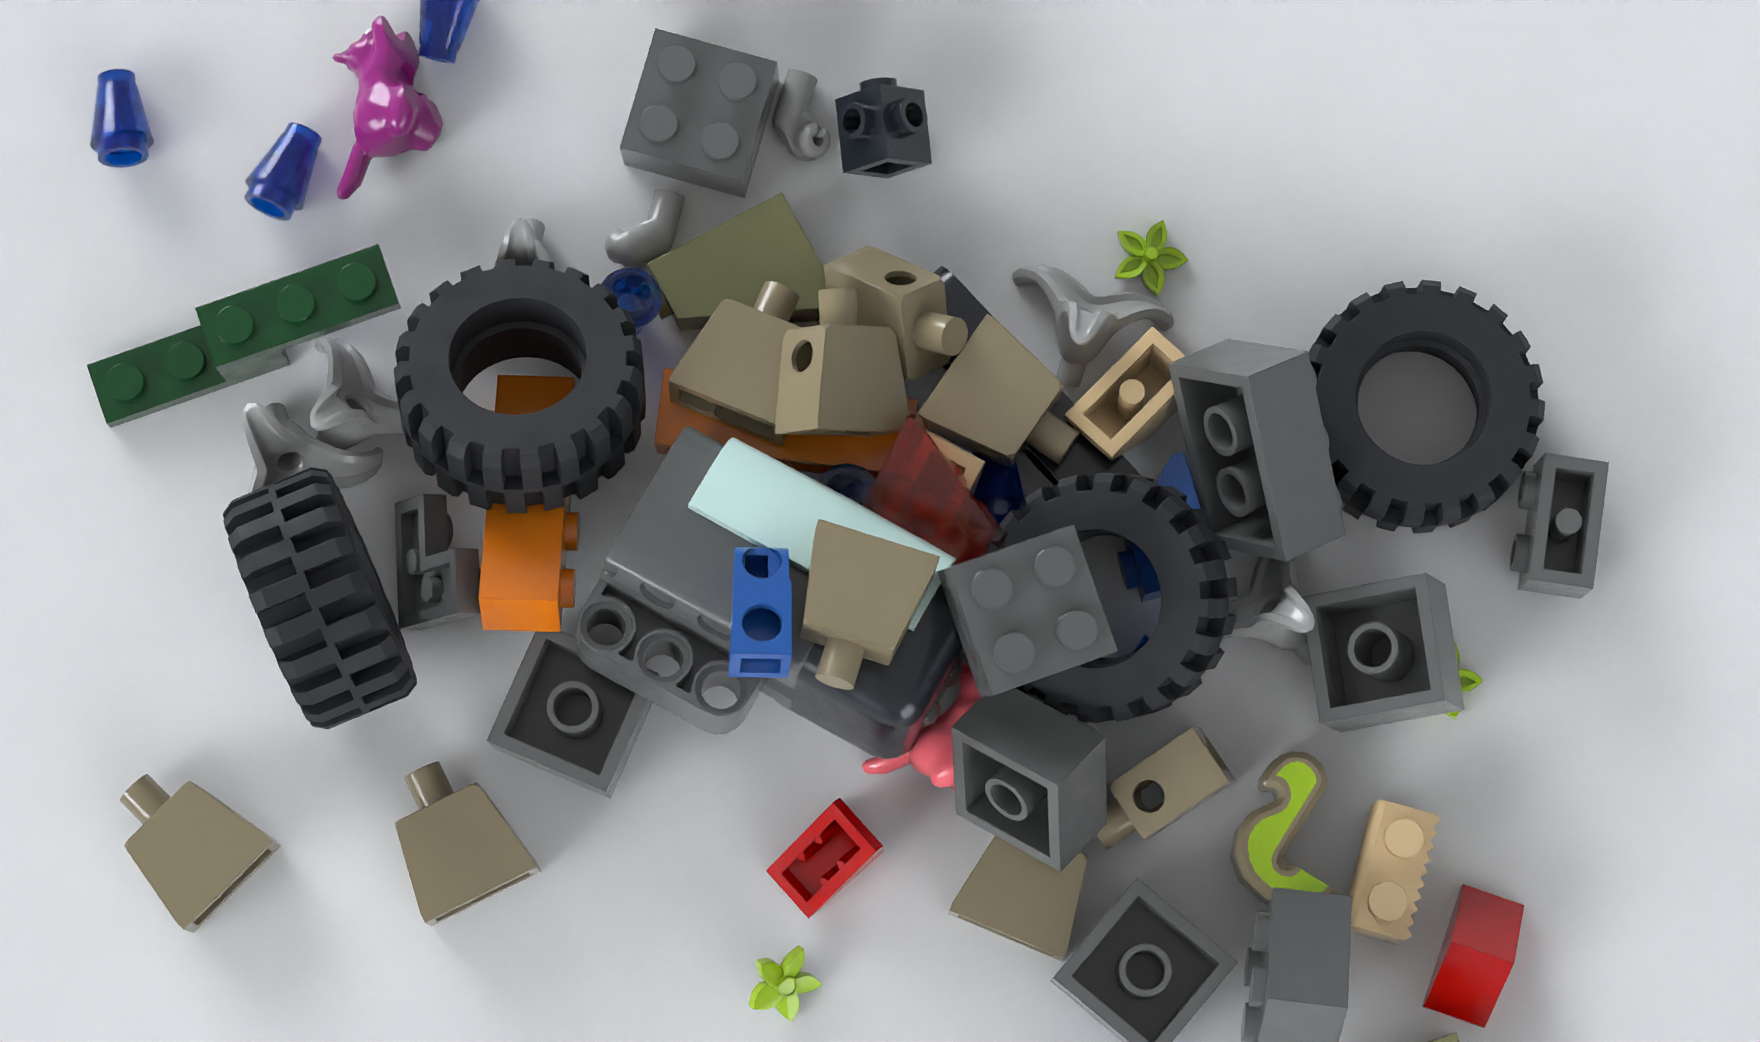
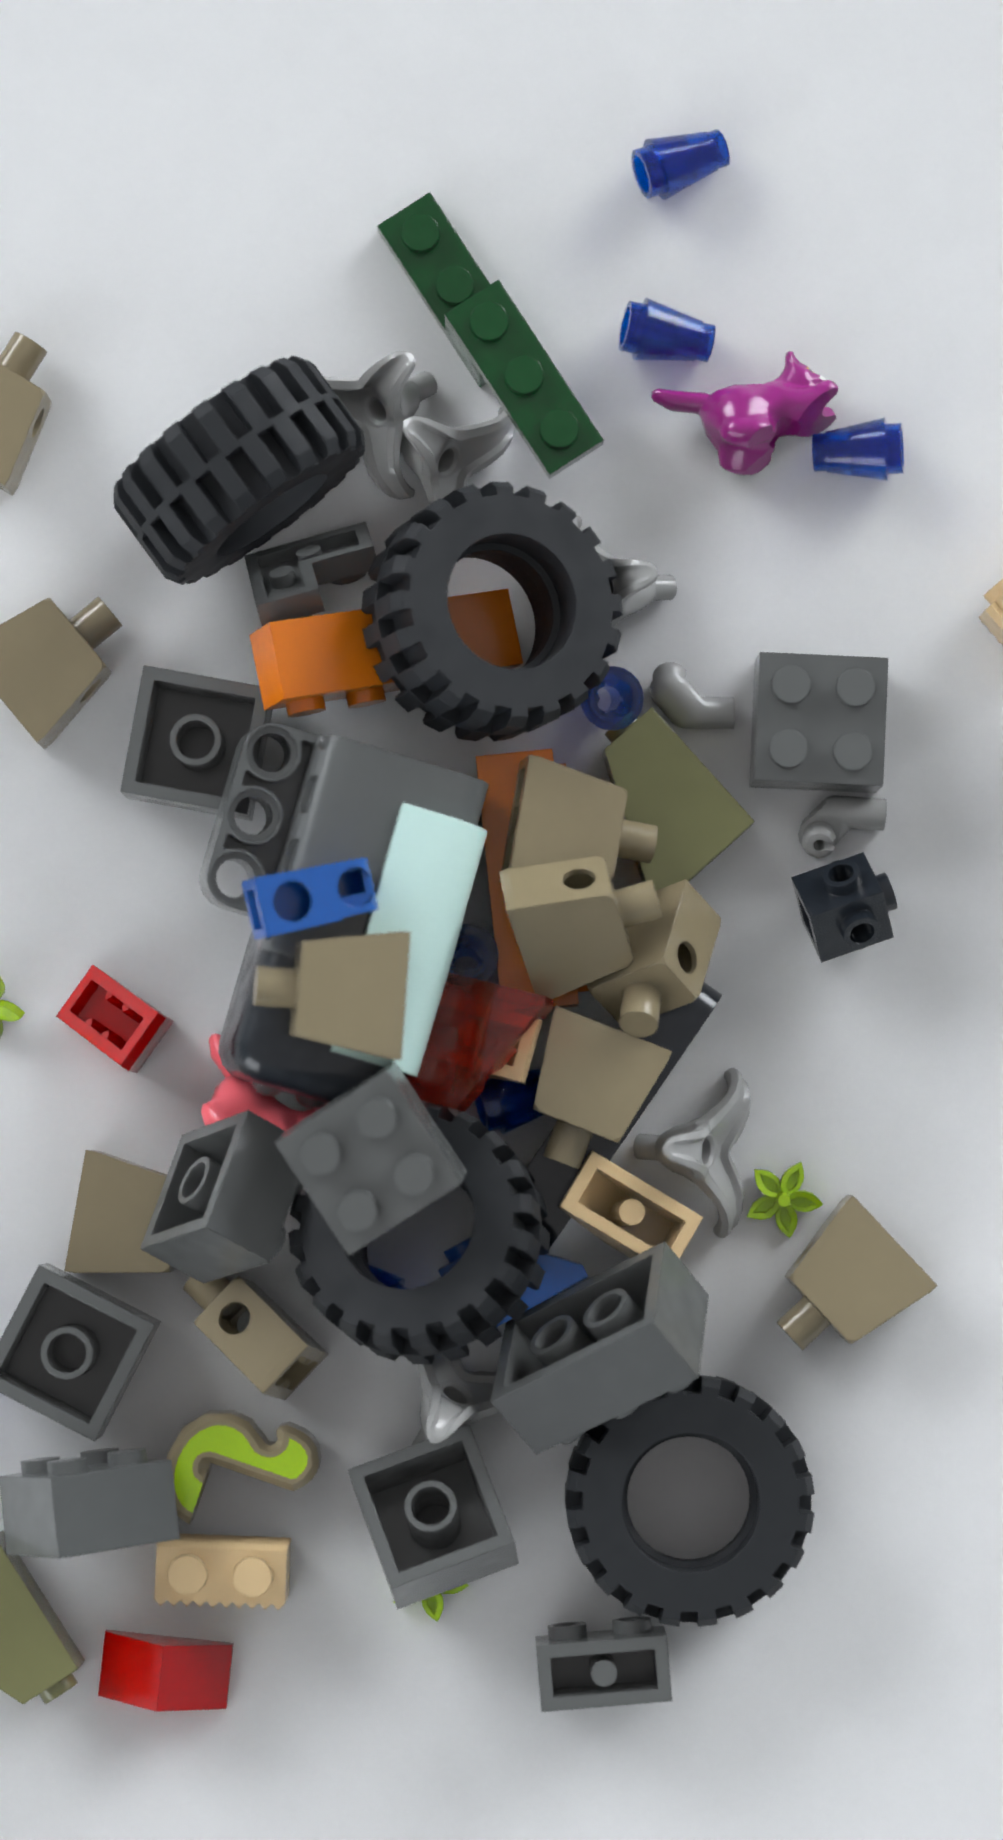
camera: 75 degrees right, 5 degrees up
none -> dark tan torso [776,1195,938,1351]

